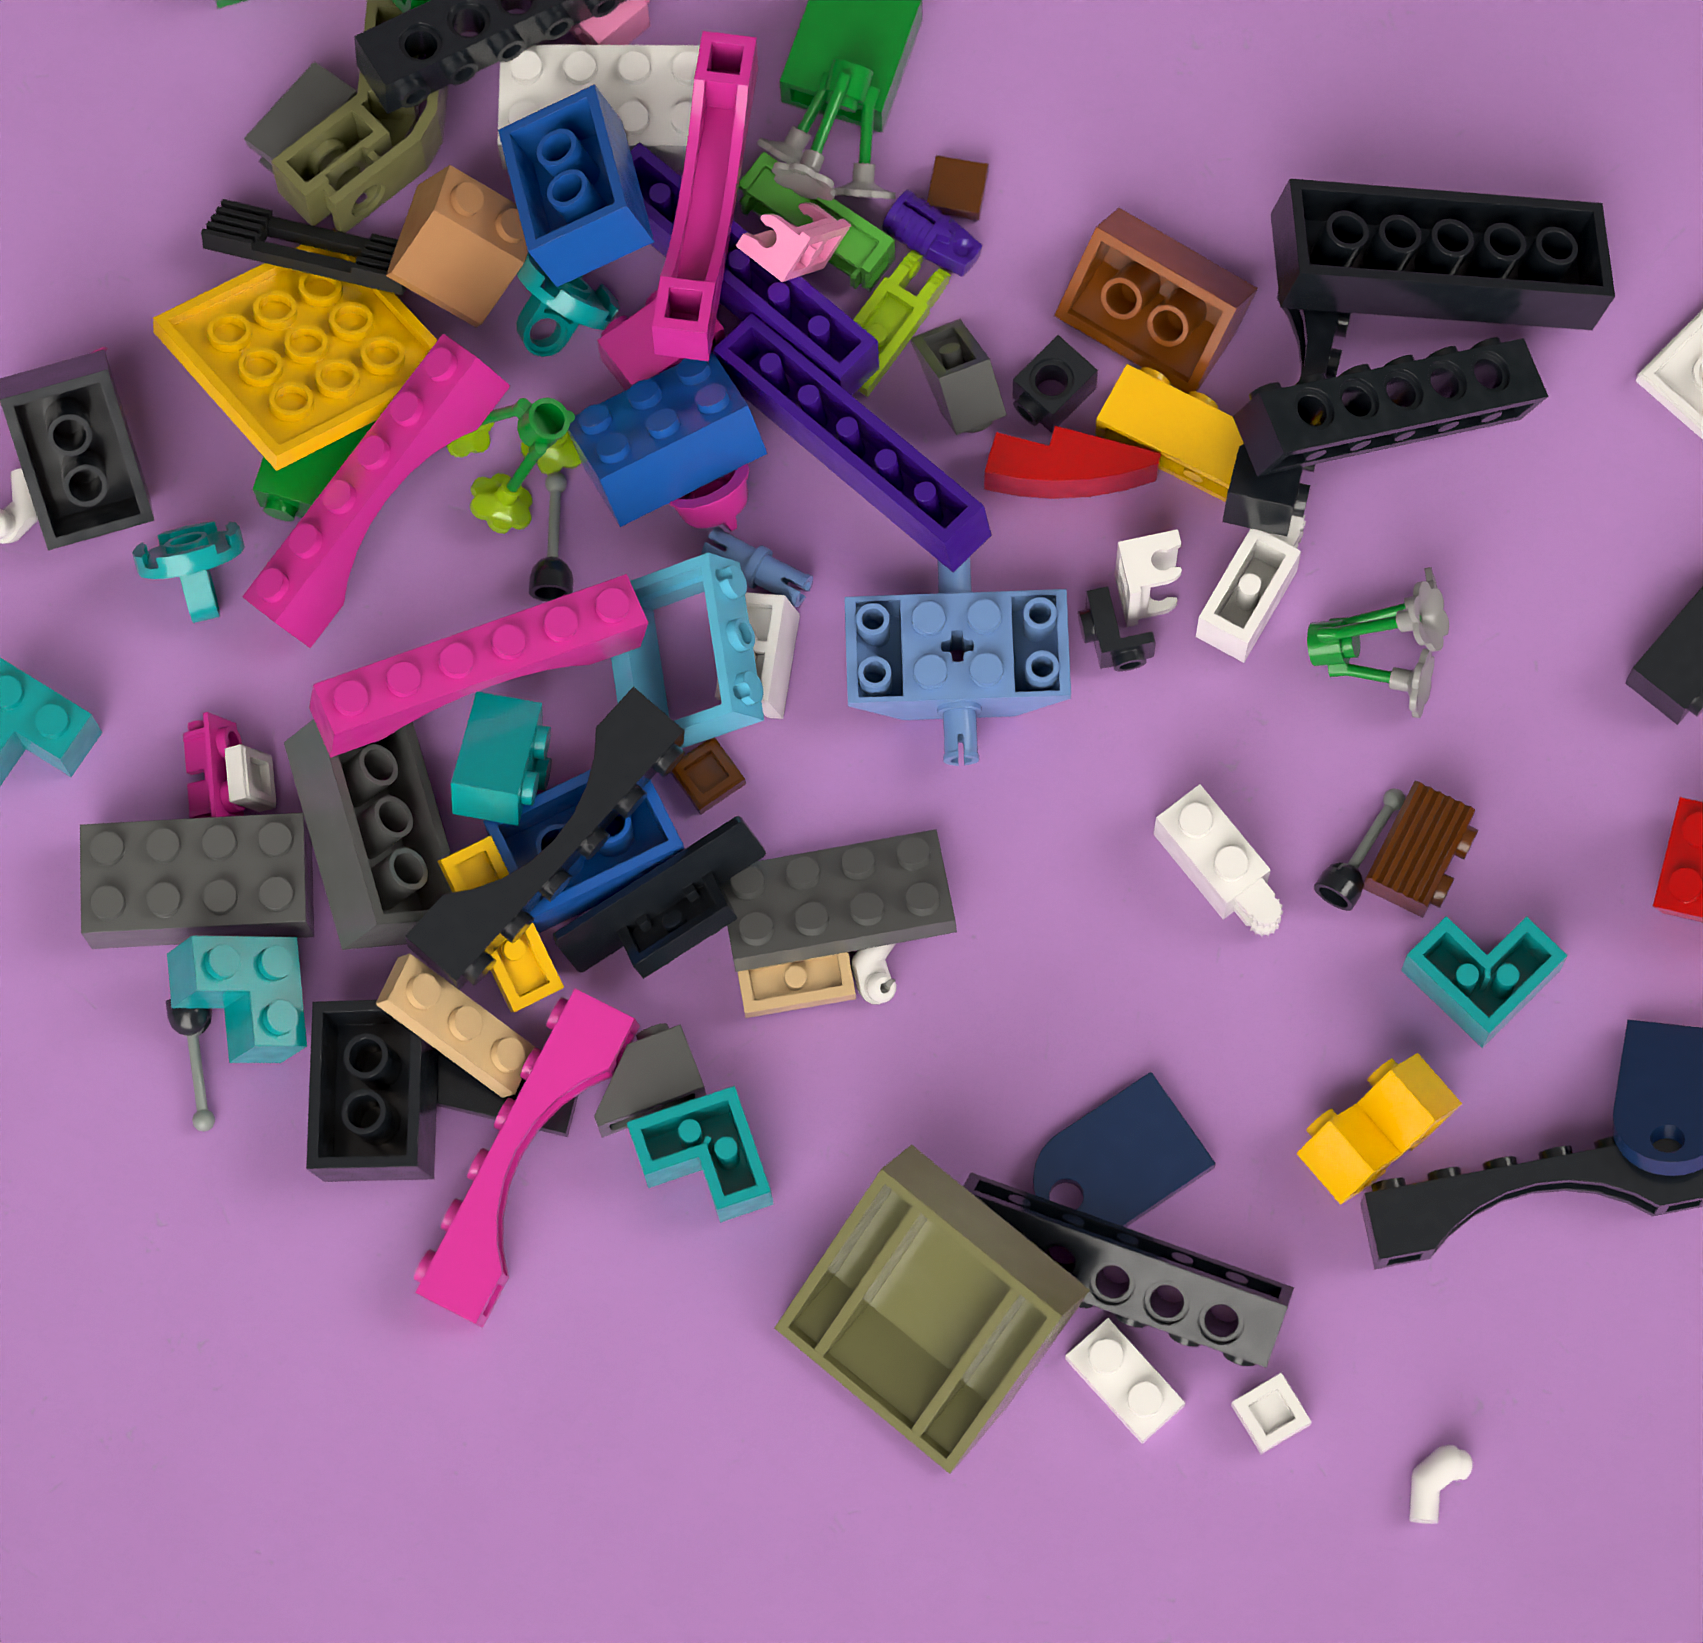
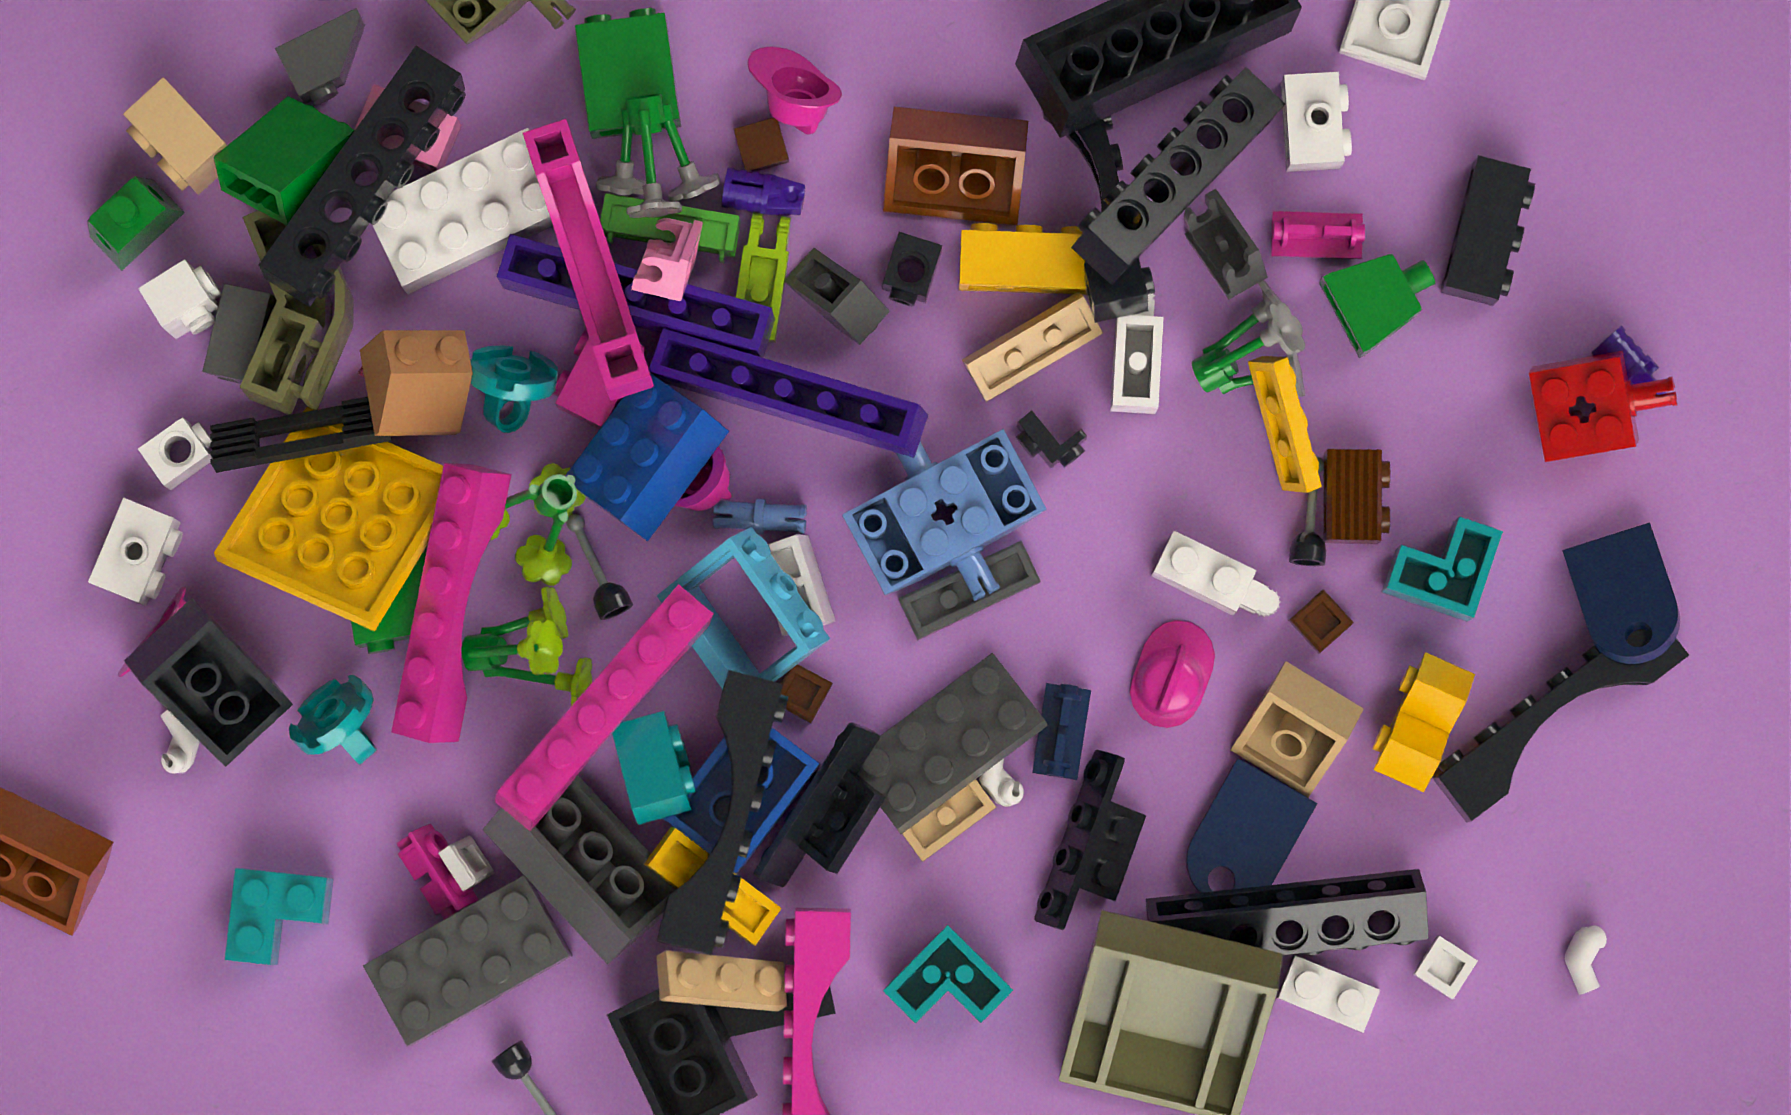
camera: 30 degrees left, 10 degrees up
teal brick [167,936,307,1063] -> none
blue brick [498,84,654,287] -> none
dark grey slope [594,1023,706,1138] -> none
red slope [984,426,1161,499] -> none
white hinge [1115,529,1182,627] -> none
none -> white brick [88,498,183,606]
none -> white brick [138,260,222,339]
none -> white brick [138,417,213,490]
none -> plant [462,586,592,706]
none -> dark pink piece [747,46,842,135]
none -> dark grey tile [898,541,1041,641]
none -> tan plate [962,291,1103,402]
none -> dark blue hinge [1032,683,1091,780]
none -> black bracket [1034,750,1146,930]
none -> dark pink piece [1130,620,1215,728]
none -> dark grey hinge [1184,189,1268,300]
none -> tan slope [1231,661,1364,798]
none -> yellow plate [1248,356,1322,493]
none -> dark pink hinge [1271,211,1365,259]
none -> white brick [1280,72,1352,172]
none -> reddish brown tile [1288,589,1354,654]
none -> green torso [1319,254,1436,358]

